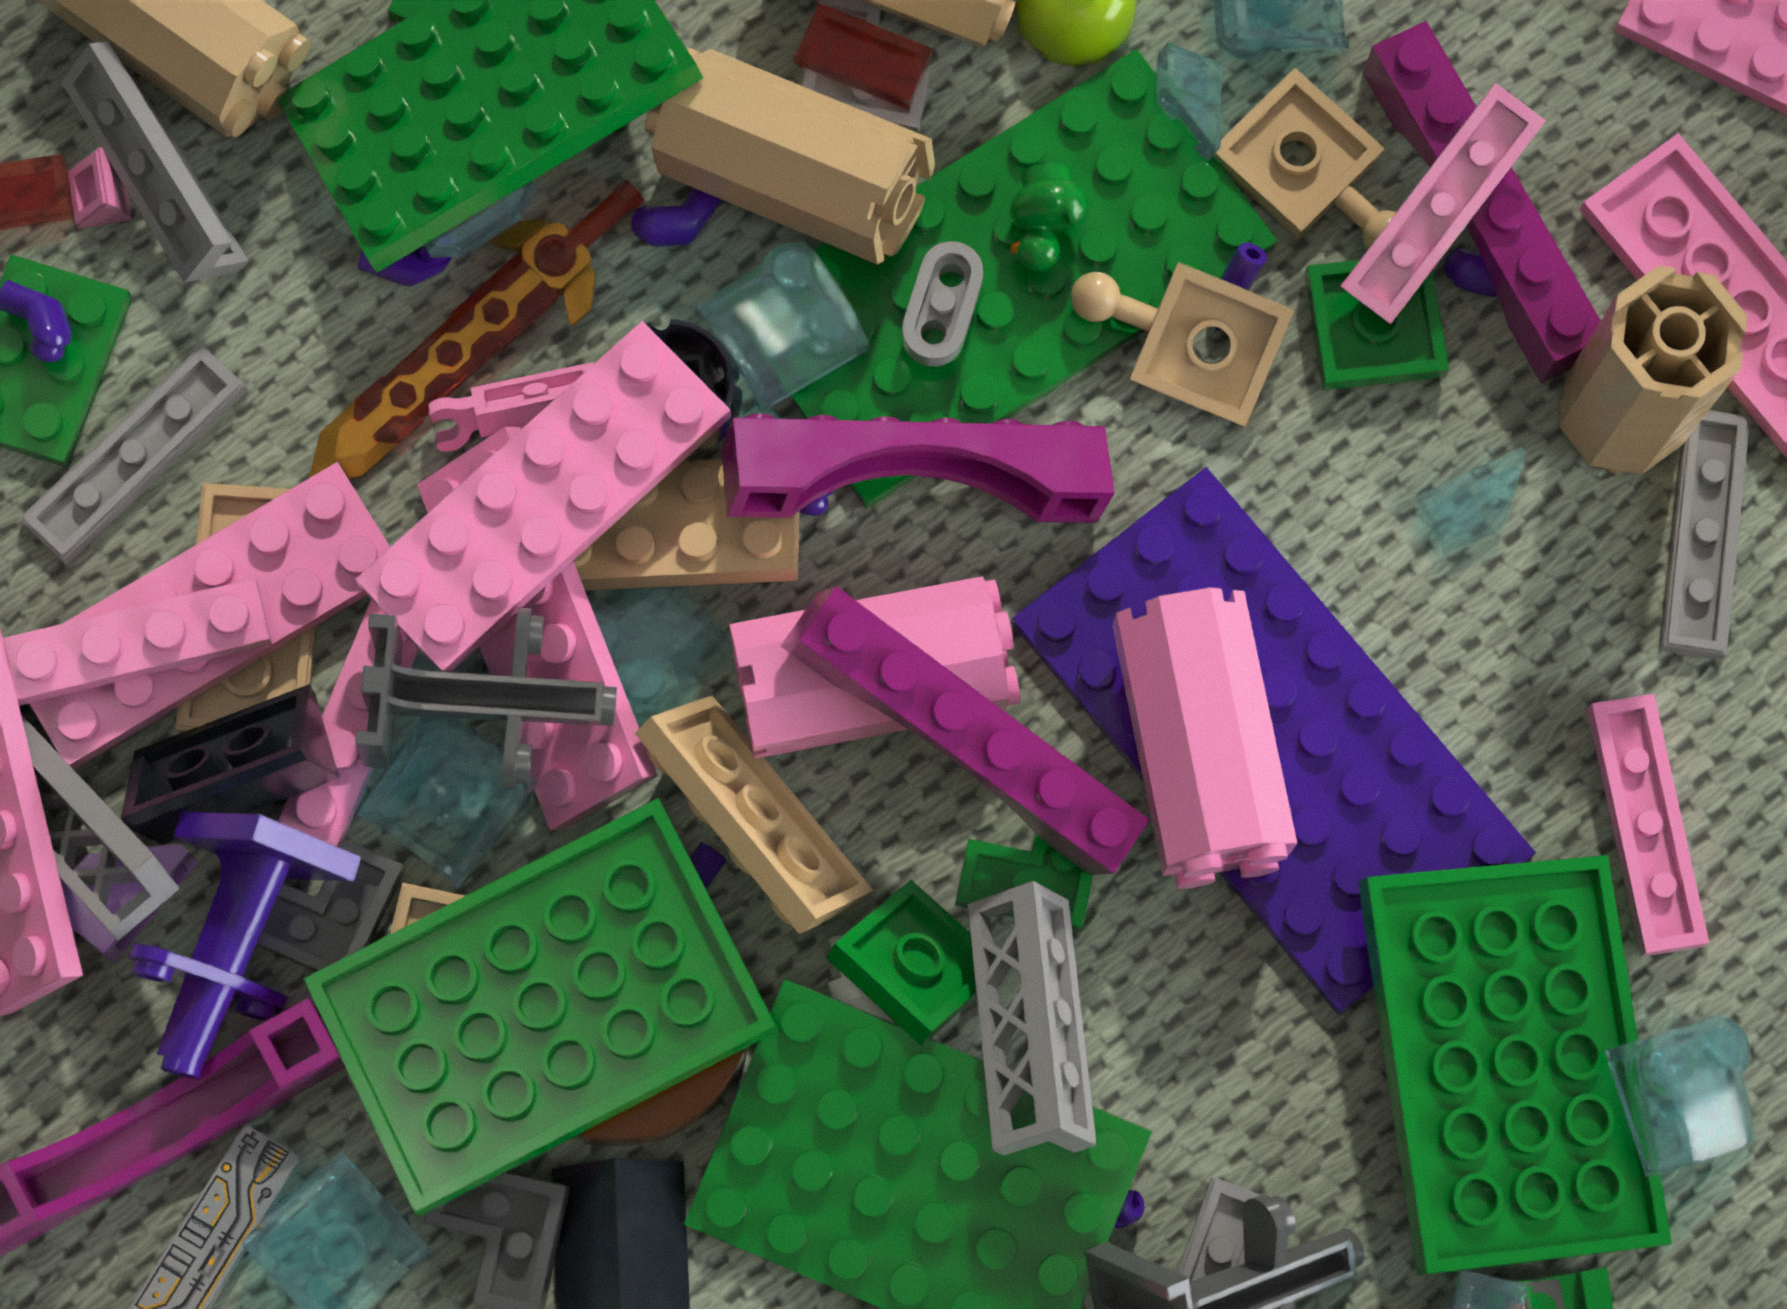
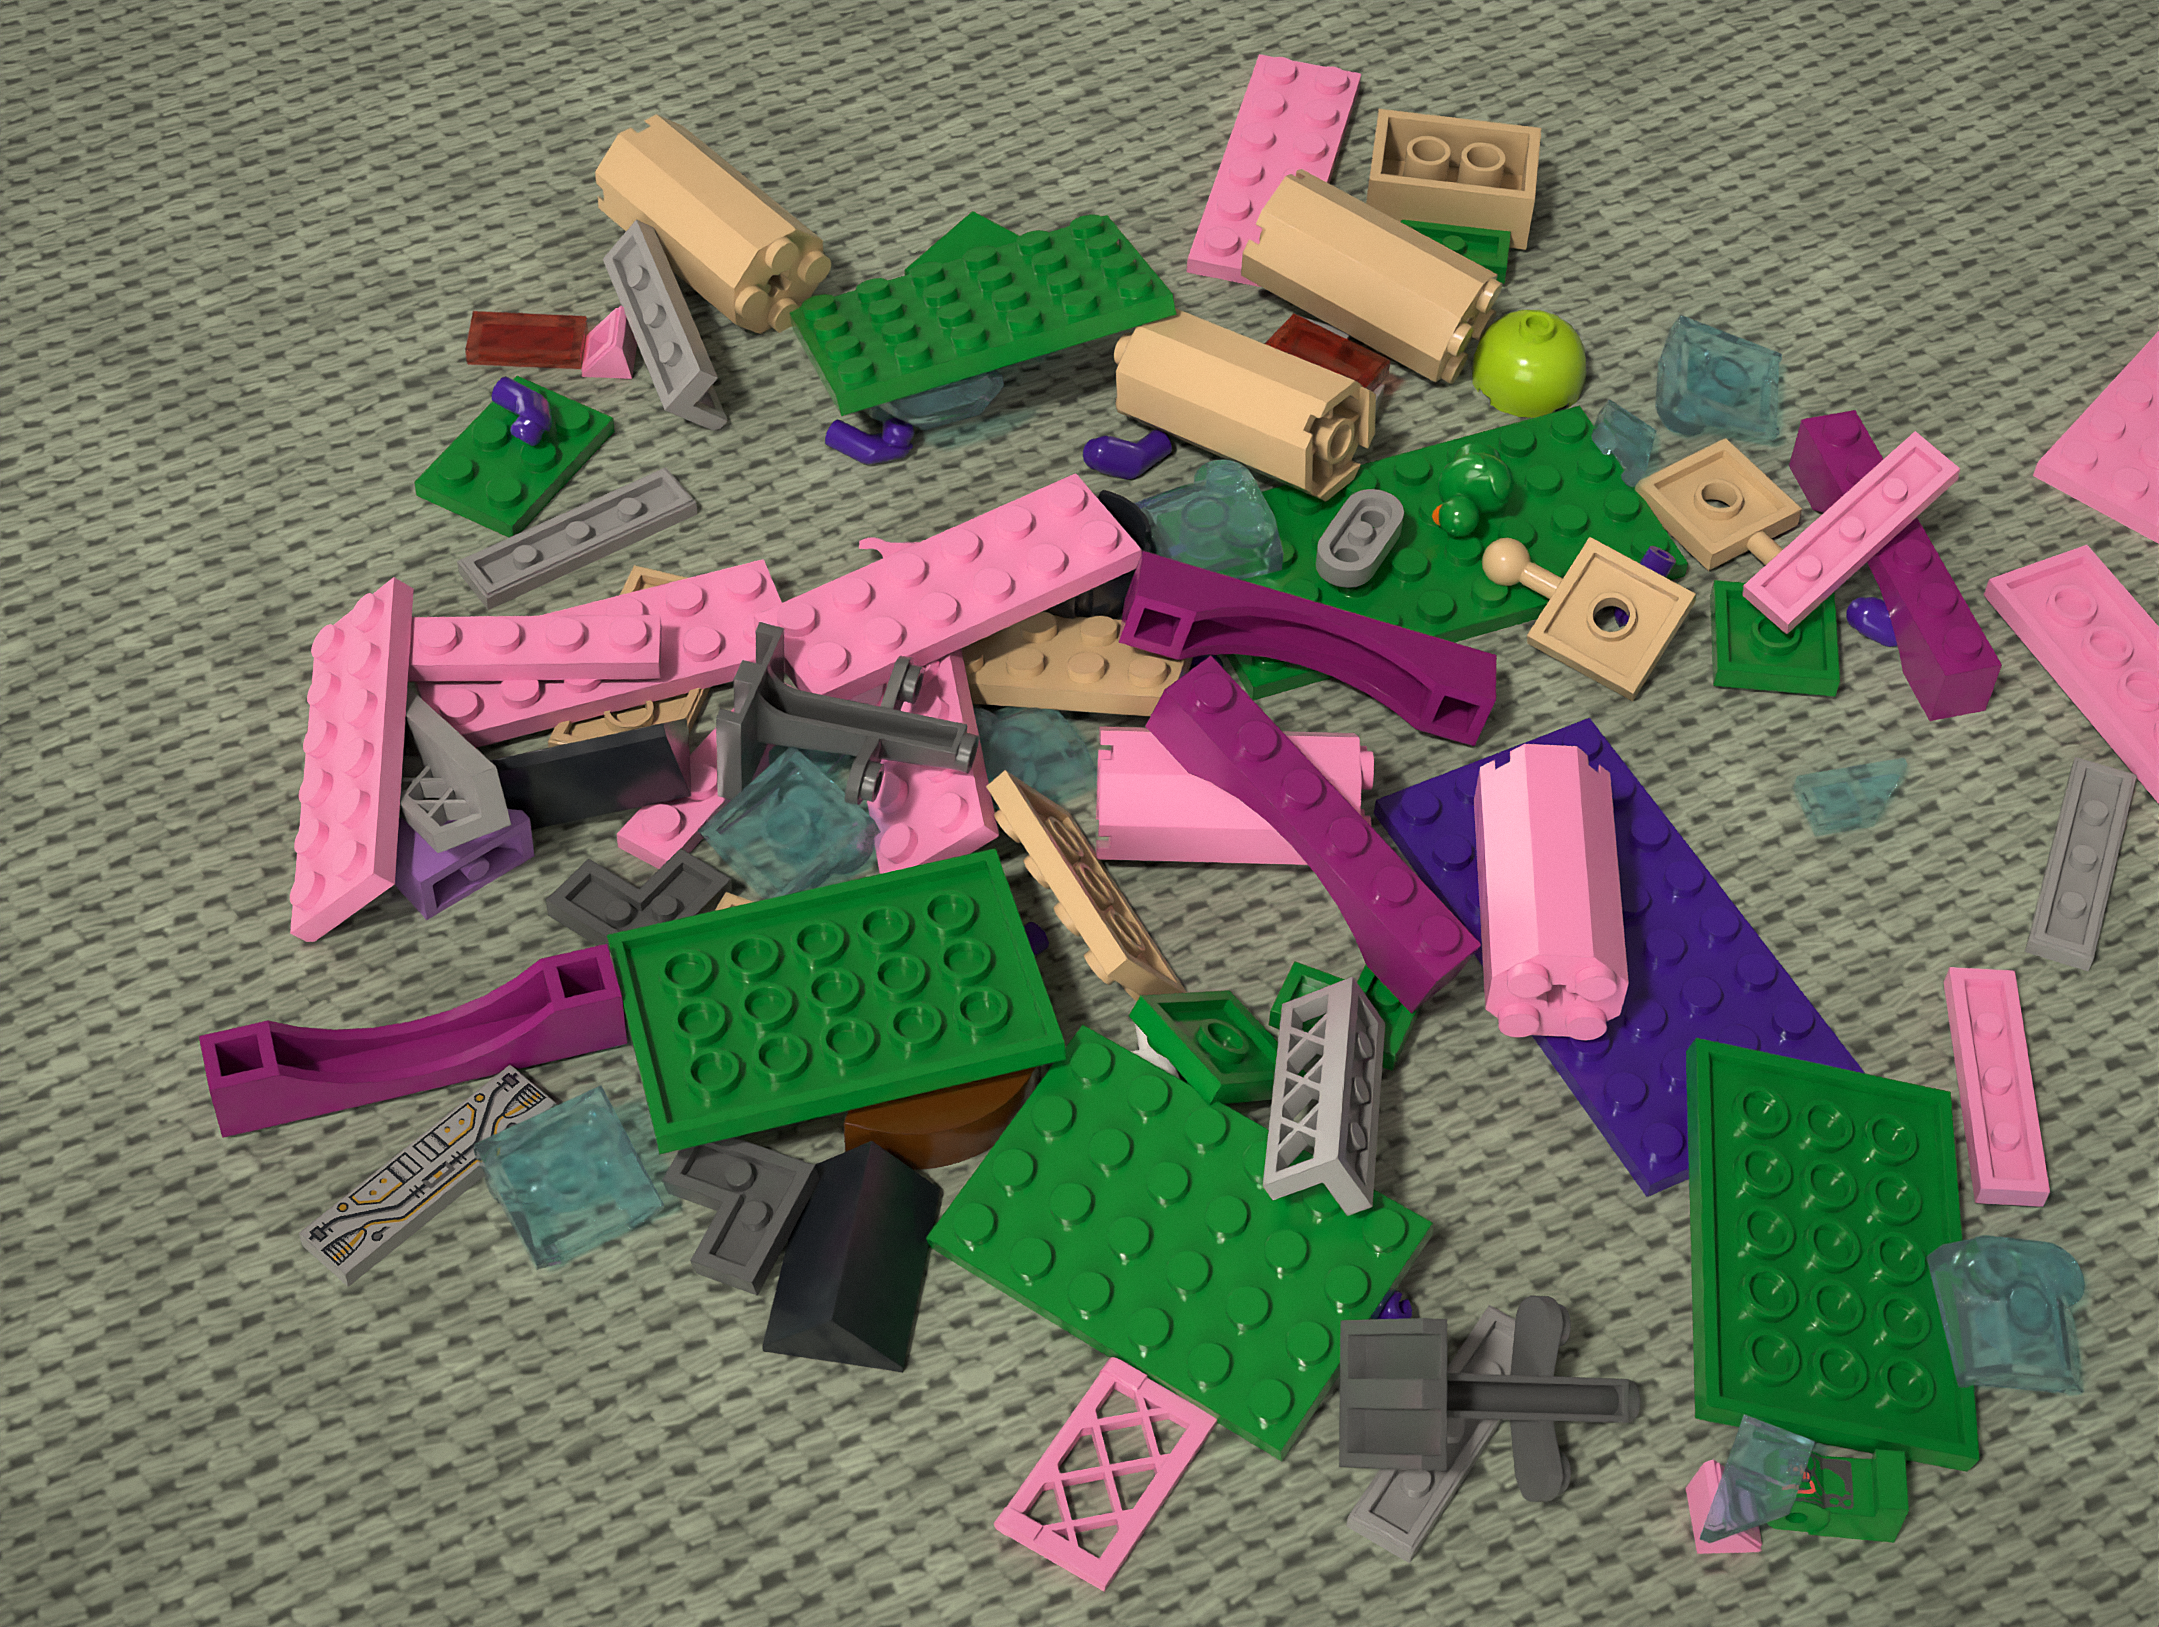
camera: 15 degrees right, 25 degrees down
dark purple piece [128,812,361,1080] -> none
sword [309,179,644,479] -> none
tan brick [1559,266,1747,474] -> none

